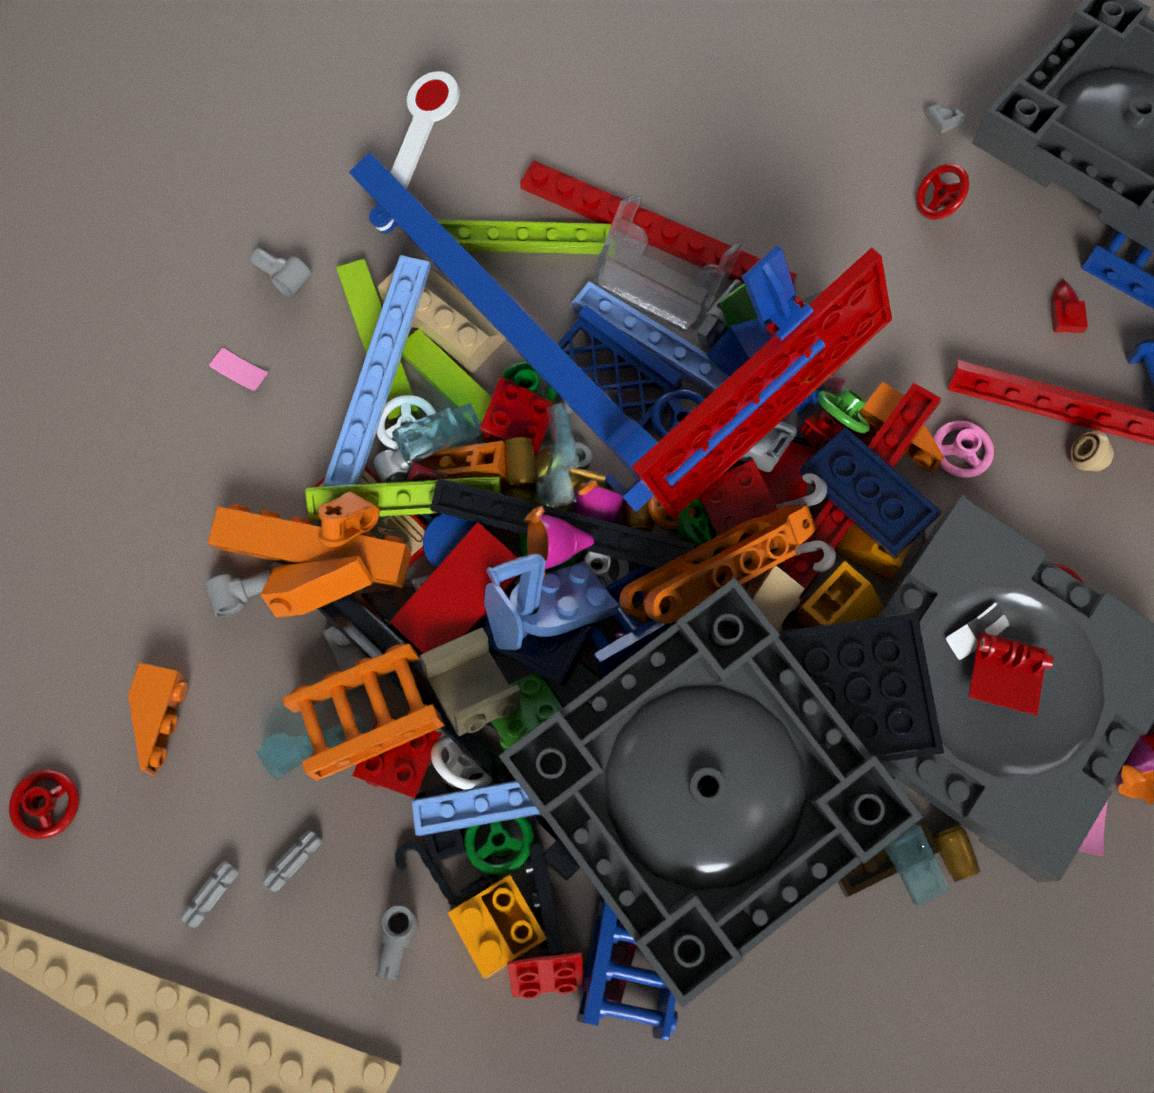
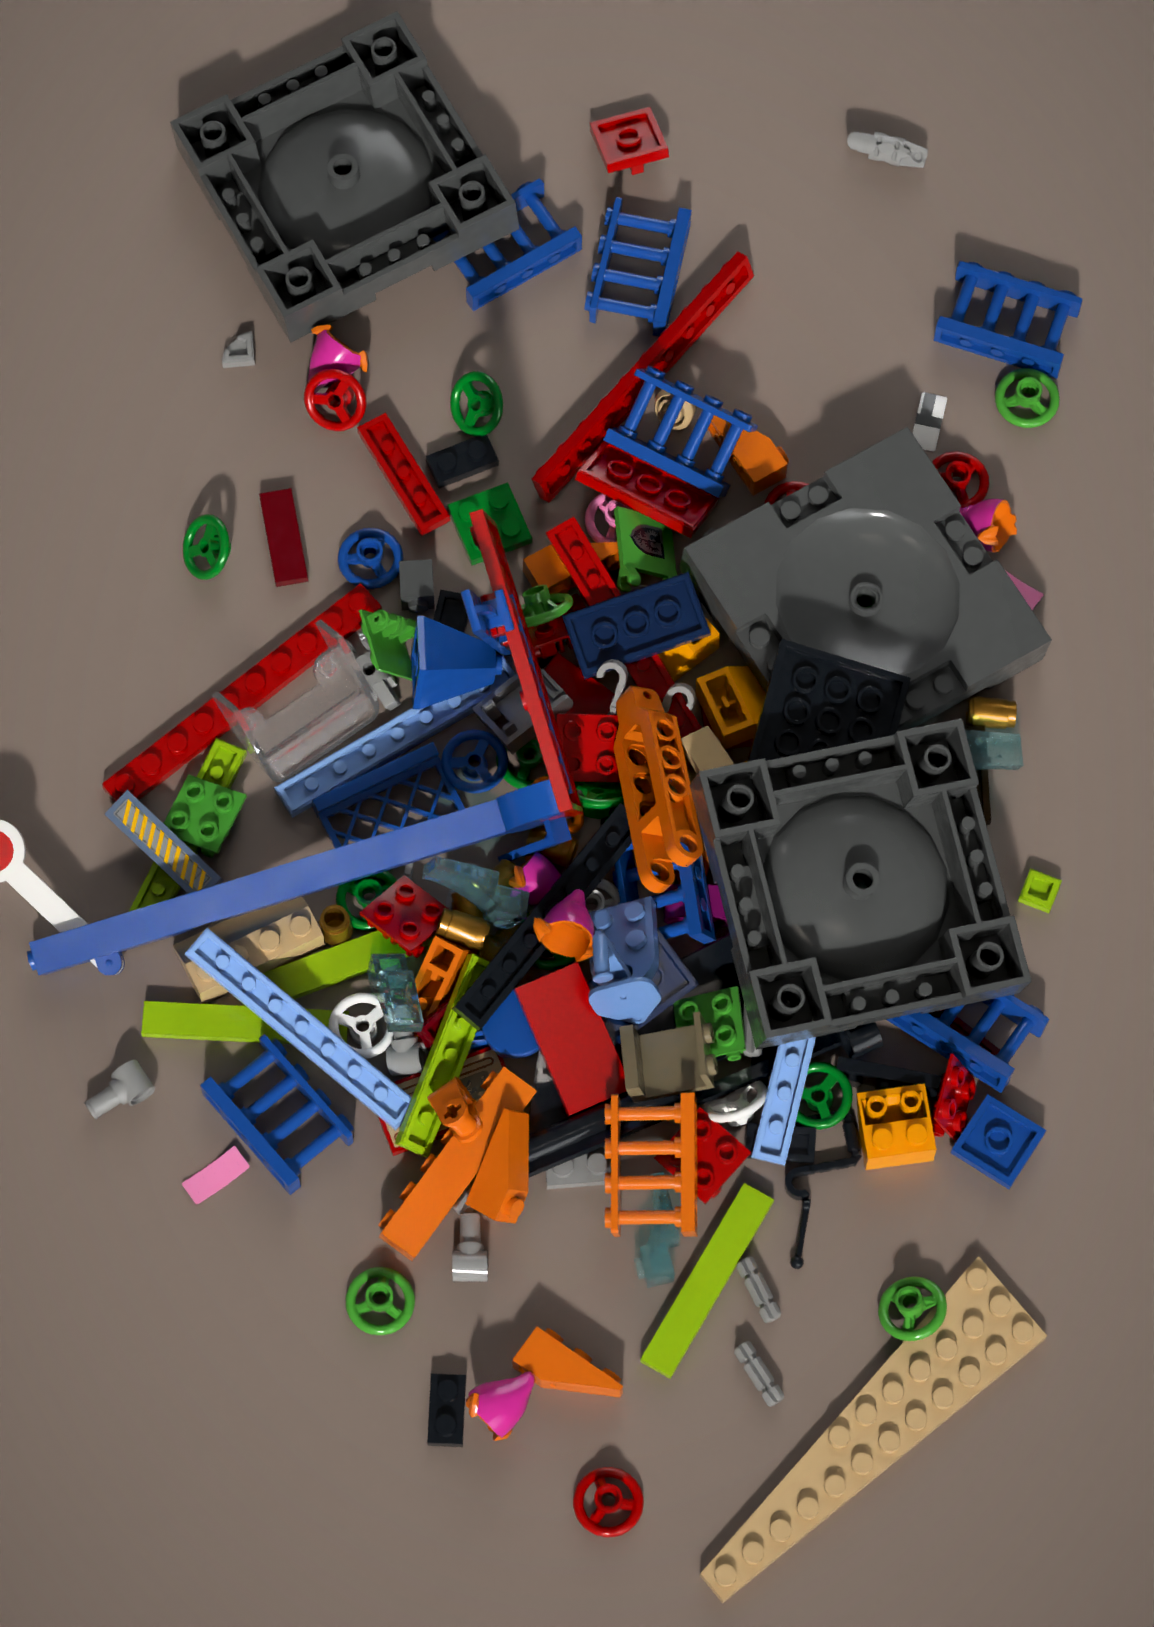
camera: 65 degrees left, 0 degrees up
light grey pin [375,906,418,981] -> none
white sticker [946,603,1009,660] -> none
red hinge [968,632,1053,716] -> none
red plate [1051,279,1088,333] -> none
none -> tile [105,790,224,893]
none -> bright green hinge [164,774,247,858]
none -> green piece [183,514,231,580]
none -> blue fence [200,1034,354,1195]
none -> dark red tile [259,488,308,587]
none -> dark pink hat [308,324,368,393]
none -> pearl gold piece [319,905,353,946]
none -> blue piece [338,528,403,589]
none -> bright green piece [345,1267,415,1335]
none -> red plate [357,412,450,536]
none -> black plate [426,435,499,489]
none -> black plate [427,1374,466,1447]
none -> green plate [447,482,533,566]
none -> green piece [450,371,503,437]
none -> dark pink hat [466,1372,535,1441]
none -> red tile [575,441,719,538]
none -> blue fence [603,366,758,498]
none -> bright green flag [614,506,677,593]
none -> lime tile [640,1183,774,1379]
none -> orange slope [708,415,789,496]
none -> black hinge [790,1198,811,1269]
none -> bright green piece [878,1277,947,1341]
none -> blue plate [950,1094,1046,1190]
none -> lime tile [1018,868,1062,913]

